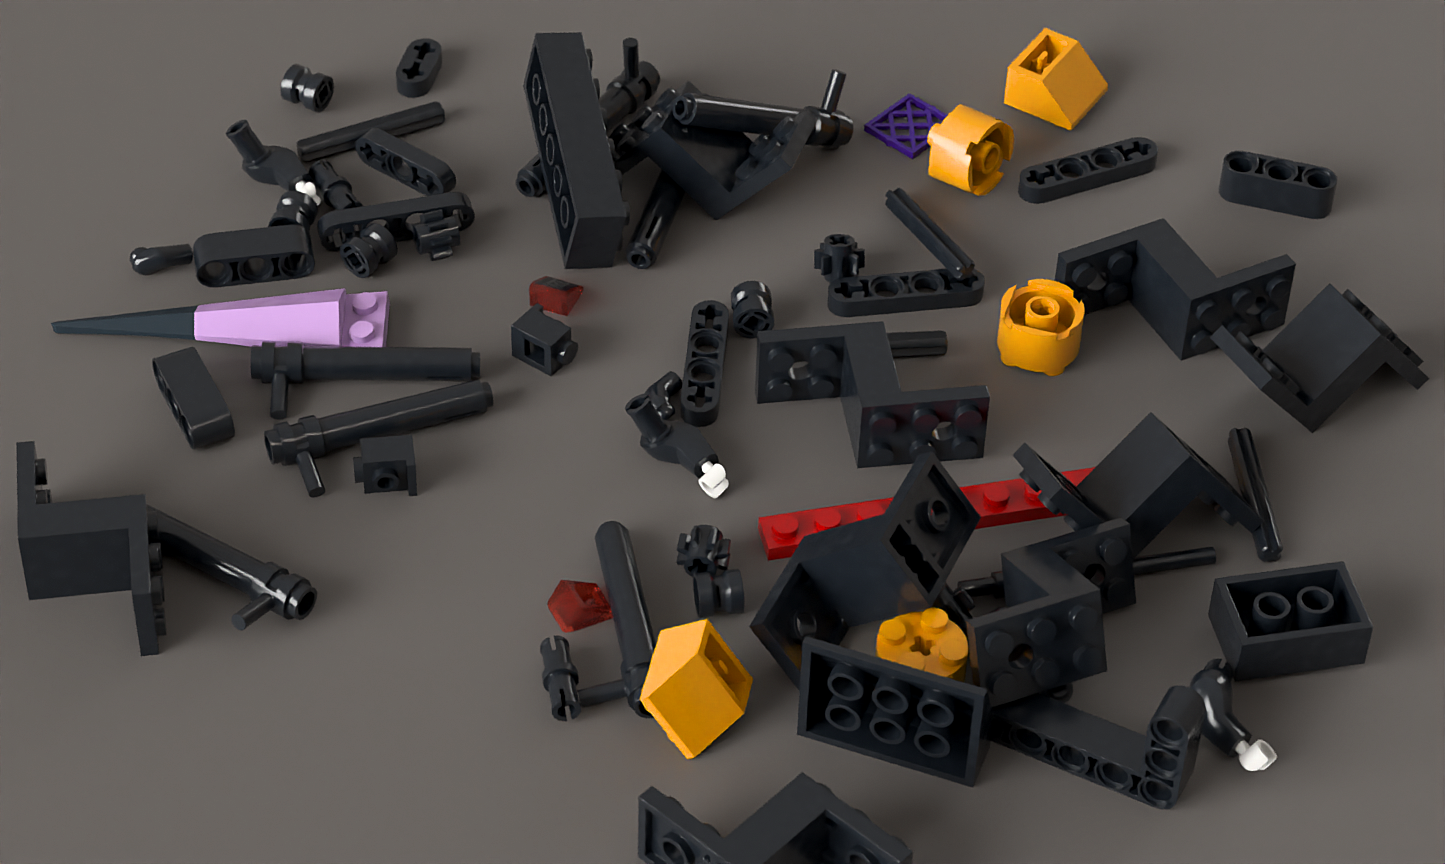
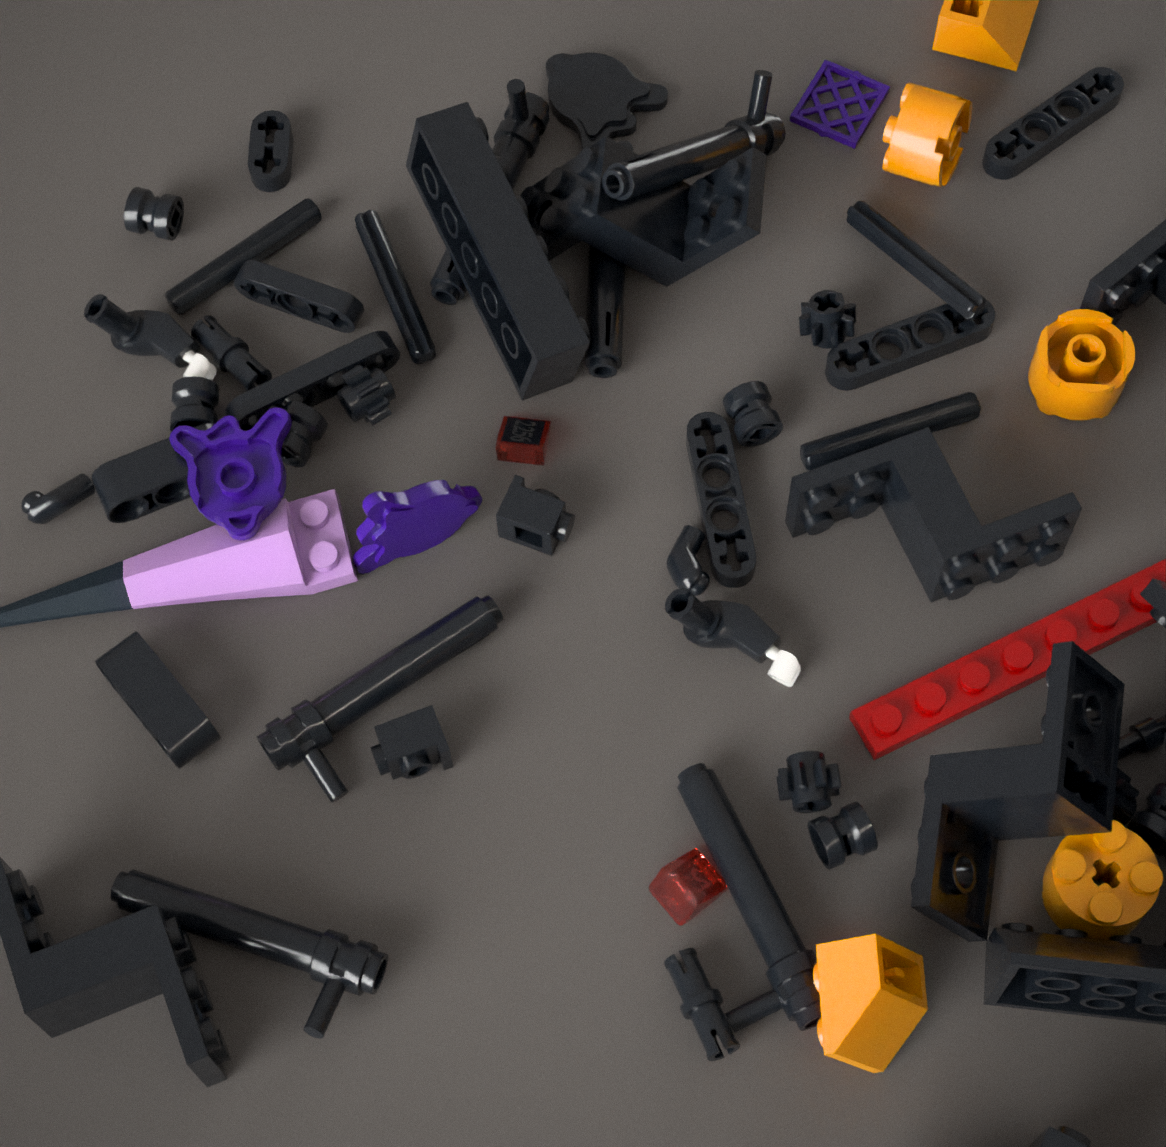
camera: 10 degrees left, 20 degrees up
black cylinder [251,341,480,420] -> none
none -> dark purple tile [169,407,292,540]
none -> dark purple tile [352,480,482,574]
none -> black axle [355,209,436,364]
none -> black tile [546,53,668,150]

